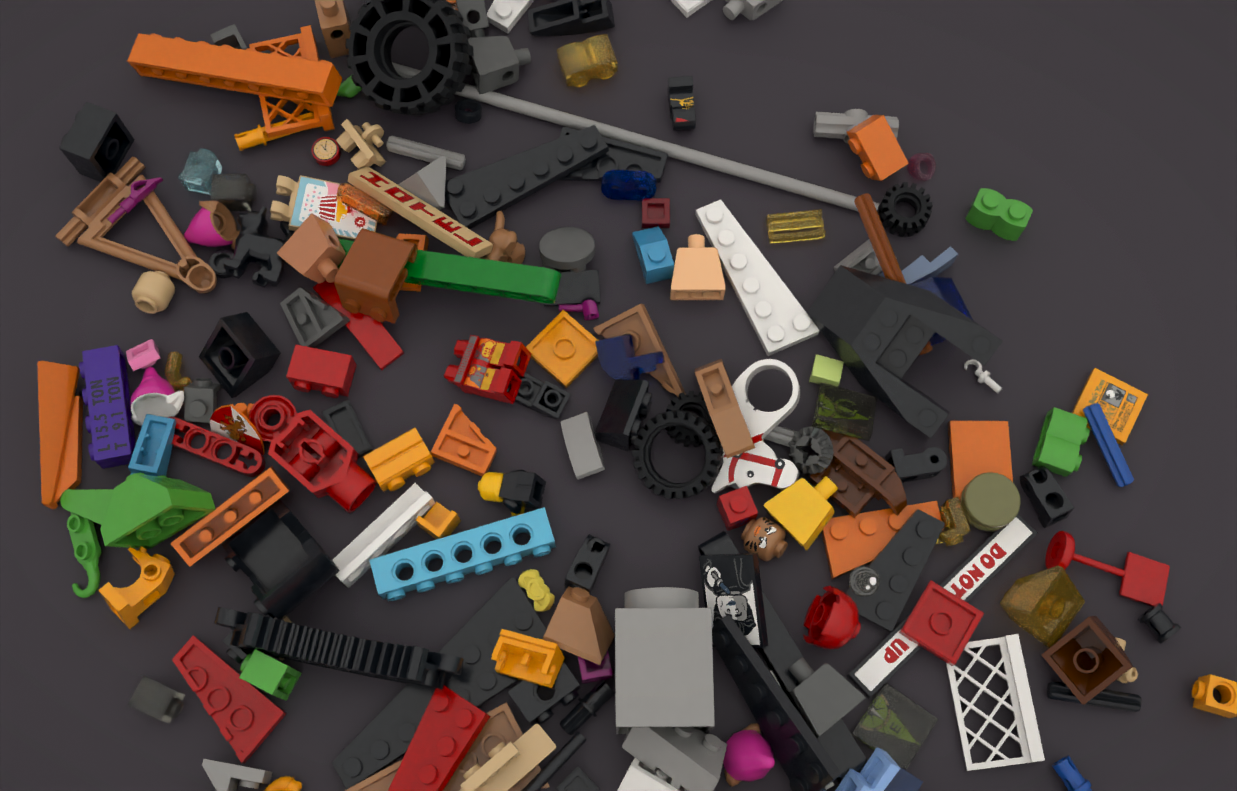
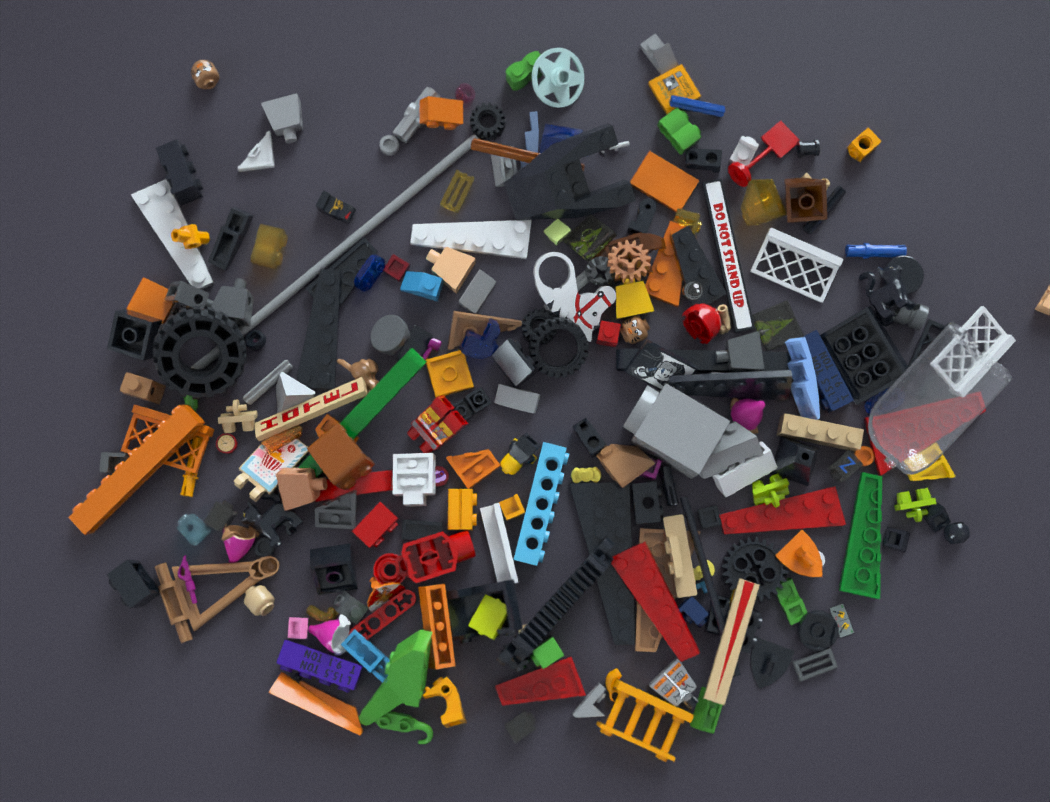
camera: 60 degrees left, 10 degrees up
light orange hinge [491,629,565,688] -> none
medium nougat slope [695,358,755,459] -> none
red tile [899,580,984,666] -> none
olive head [960,472,1021,531] -> none
none -> light grey tile [379,135,399,156]
none -> white piece [393,453,436,507]
none -> dark red tile [435,466,449,486]
none -> light grey slope [459,269,496,314]
none -> neon yellow piece [468,594,508,640]
none -> light aqua wheel [532,48,584,107]
none -> nougat gear [607,240,651,283]
none -> light grey slope [640,33,678,75]
none -> tan arm [717,304,731,334]
none -> white bracket [729,136,759,166]

